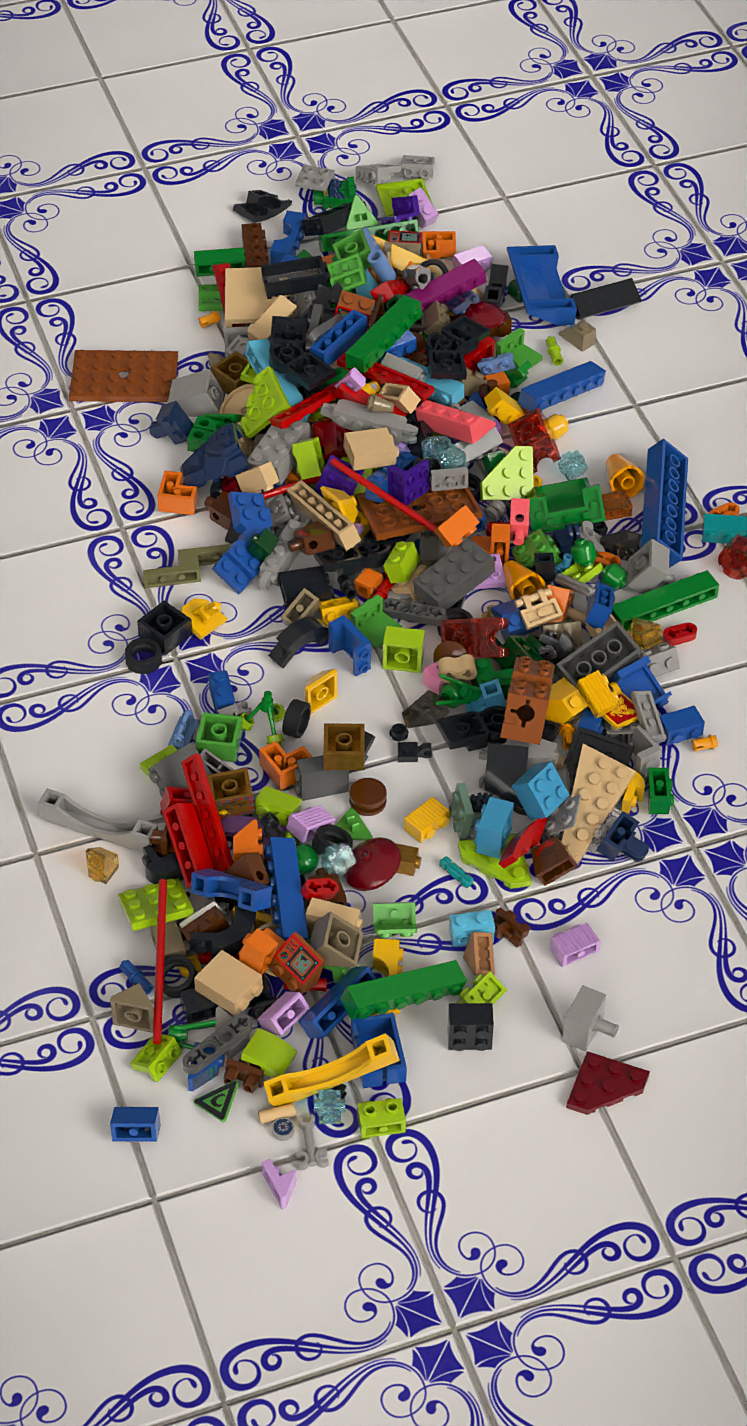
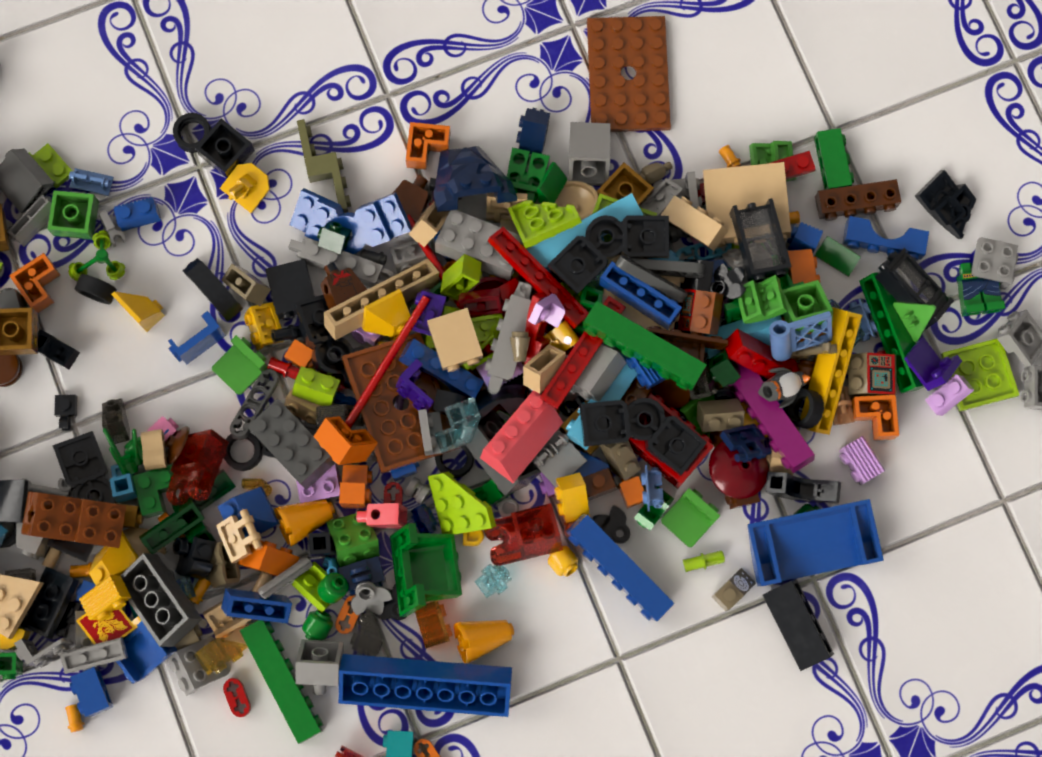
camera: 85 degrees right, 30 degrees up
lime brick [383,626,425,673] -> none
black plate [389,723,409,742] -> none

